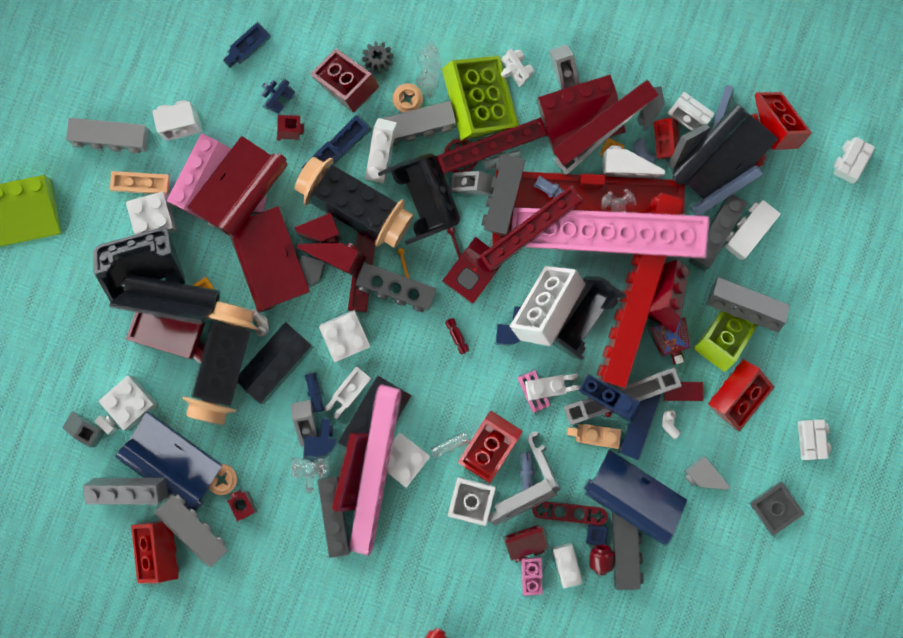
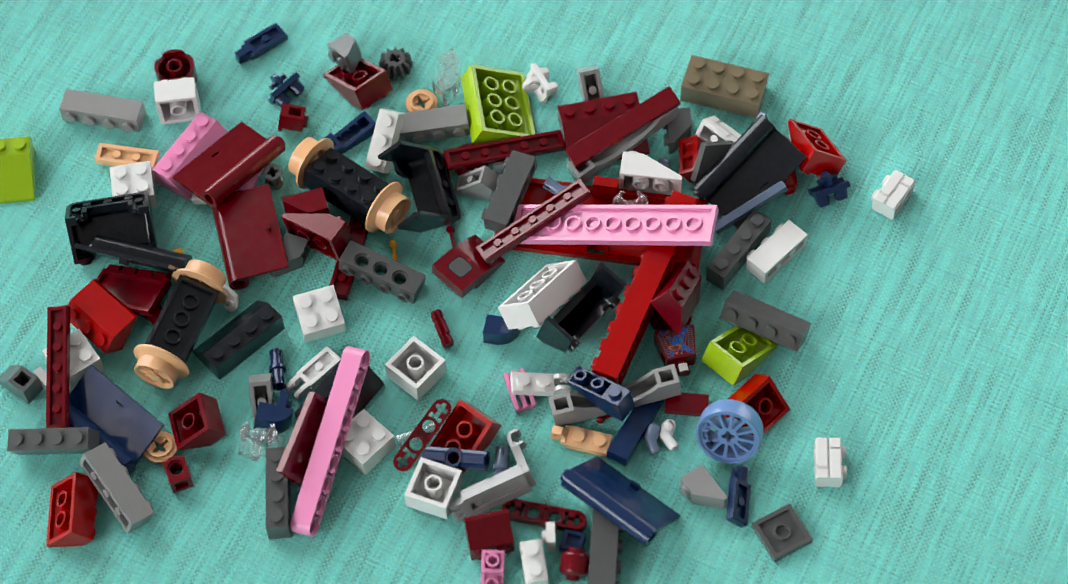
camera: 10 degrees right, 25 degrees down
none -> dark red tile [46,305,70,428]
none -> red slope [68,279,138,354]
none -> dark red brick [154,49,198,83]
none -> dark red slope [168,392,226,451]
none -> dark grey bush [264,164,284,190]
none -> dark grey slope [327,33,362,74]
none -> white brick [385,336,447,401]
none -> dark red beam [393,399,451,472]
none -> dark blue piece [422,446,491,471]
none -> white plate [542,522,556,552]
none -> sand blue arm [643,423,661,455]
none -> dark tan brick [680,55,769,118]
none -> medium blue piece [696,399,763,464]
none -> dark blue hinge [726,465,751,528]
none -> dark blue hips [808,170,851,207]

